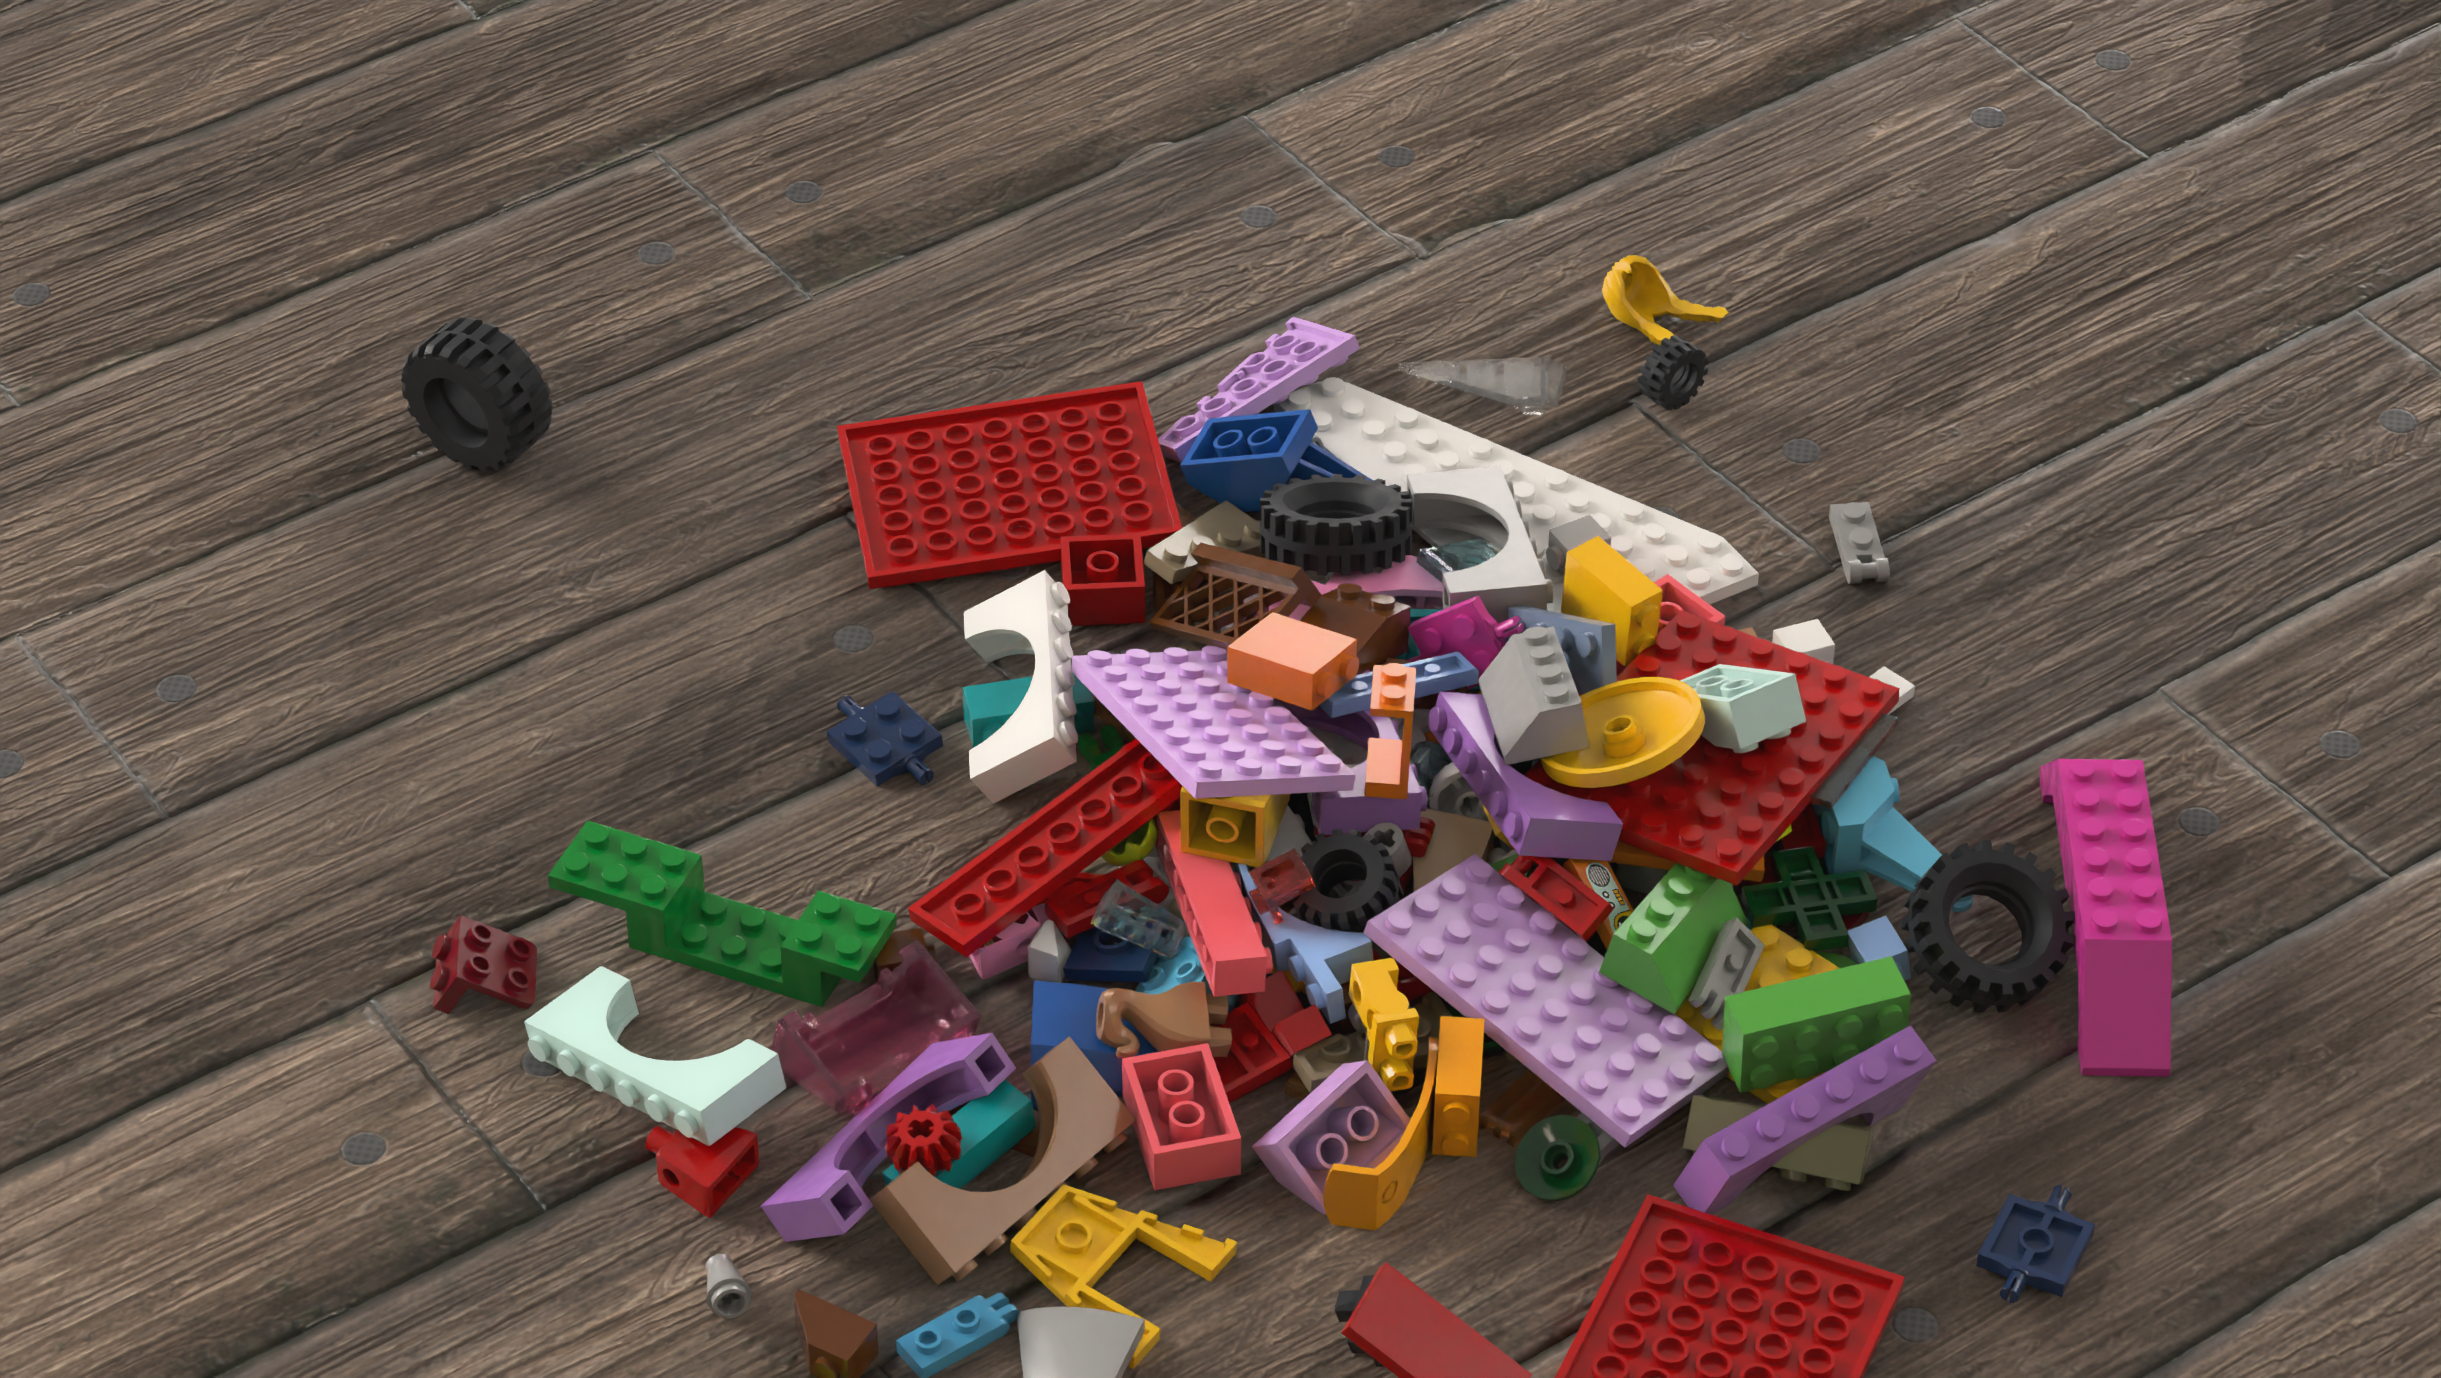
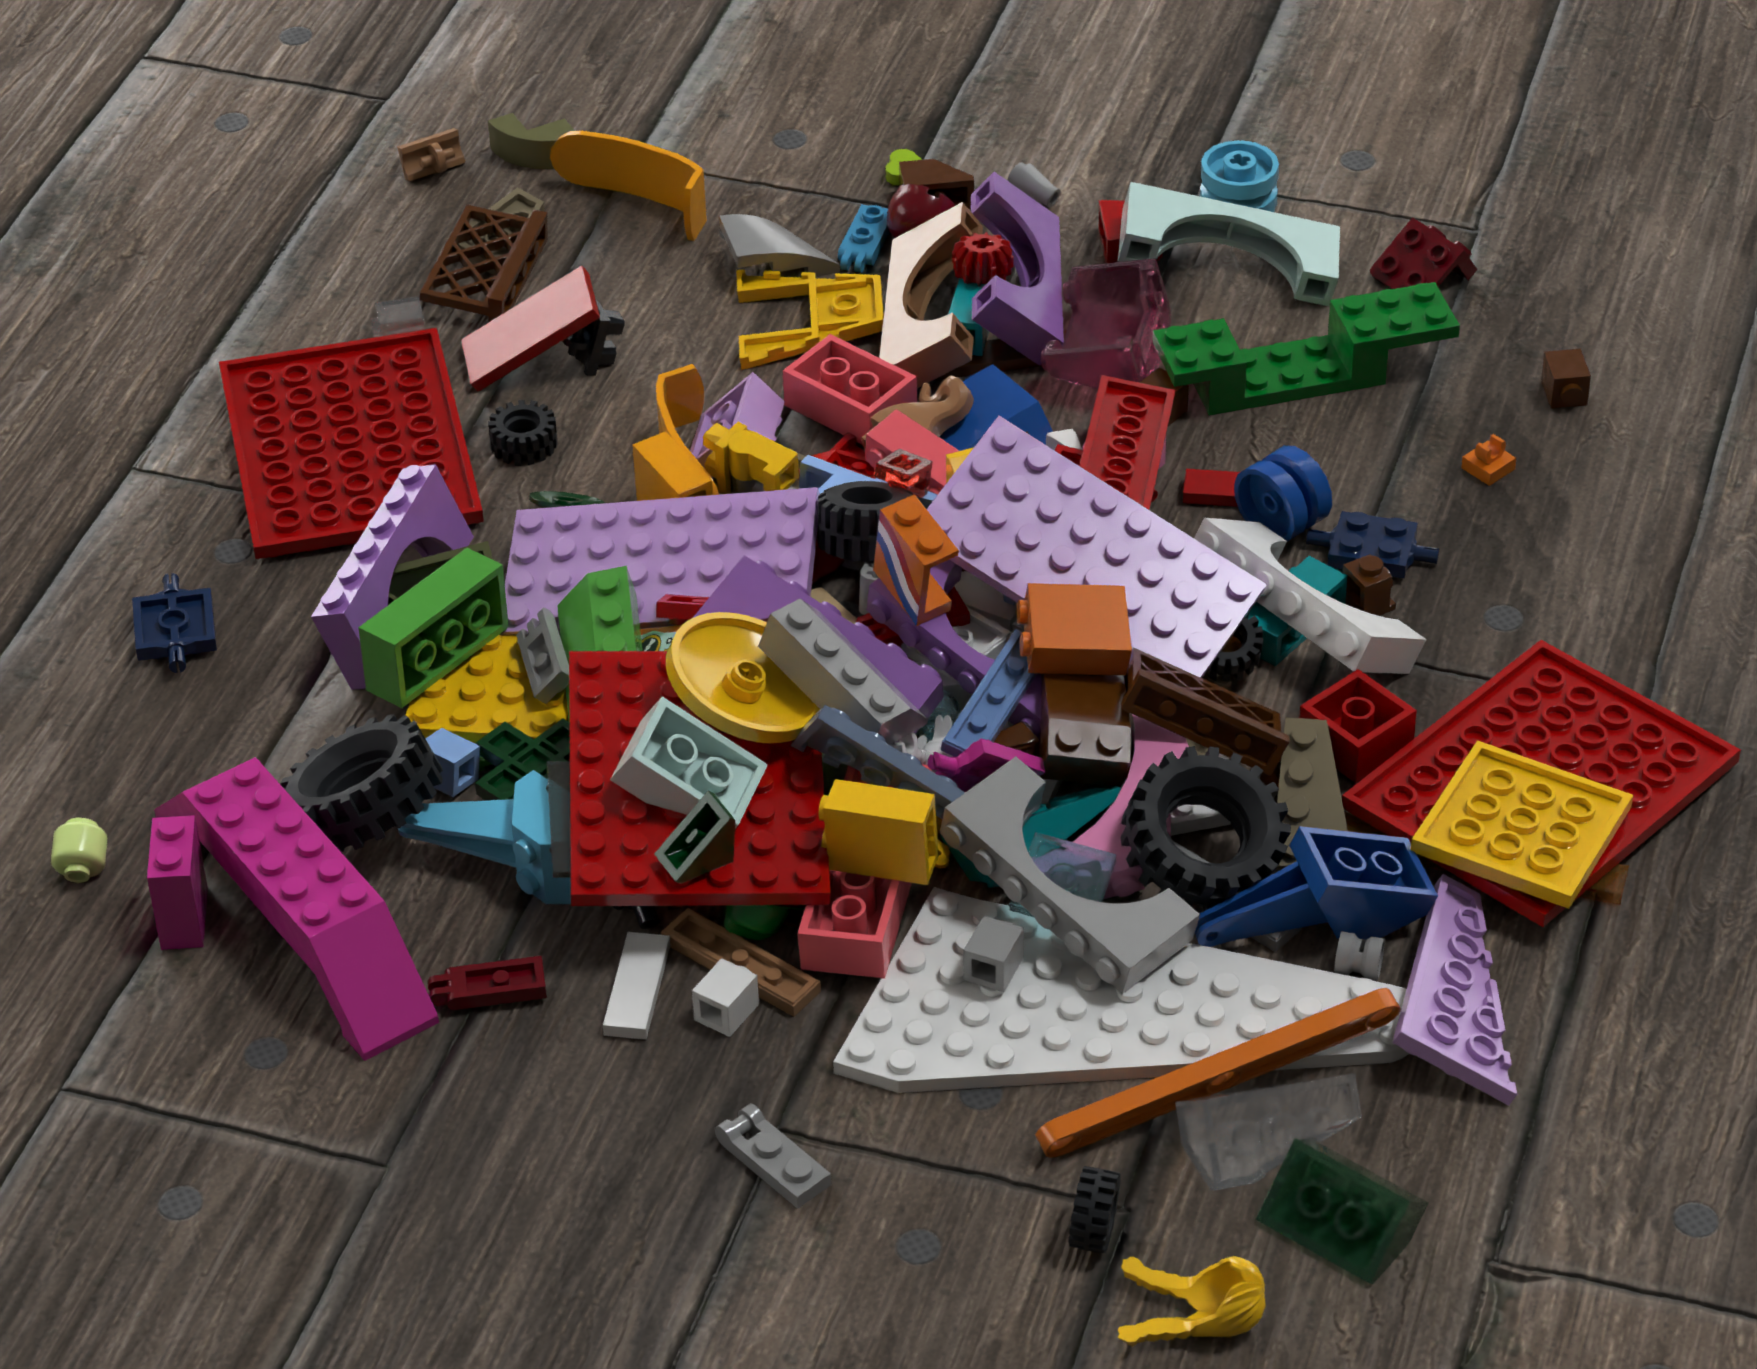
camera: 145 degrees right, 0 degrees up
none -> yellowish green head [51,817,107,883]
none -> dark pink brick [147,815,208,950]
none -> dark red hinge [427,956,547,1010]
none -> black tyre [488,400,558,466]
none -> slope [654,790,735,884]
none -> dark red cylinder [887,184,956,238]
none -> orange beam [1036,988,1401,1158]
none -> red tile [1183,468,1240,507]
none -> medium azure wheel [1200,140,1279,212]
none -> blue wheel [1234,445,1332,542]
none -> clear green slope [1256,1138,1429,1284]
none -> reddish brown brick [1343,554,1396,616]
none -> yellow plate [1410,740,1633,909]
none -> orange tile [1461,434,1516,486]
none -> reddish brown brick [1541,348,1591,408]

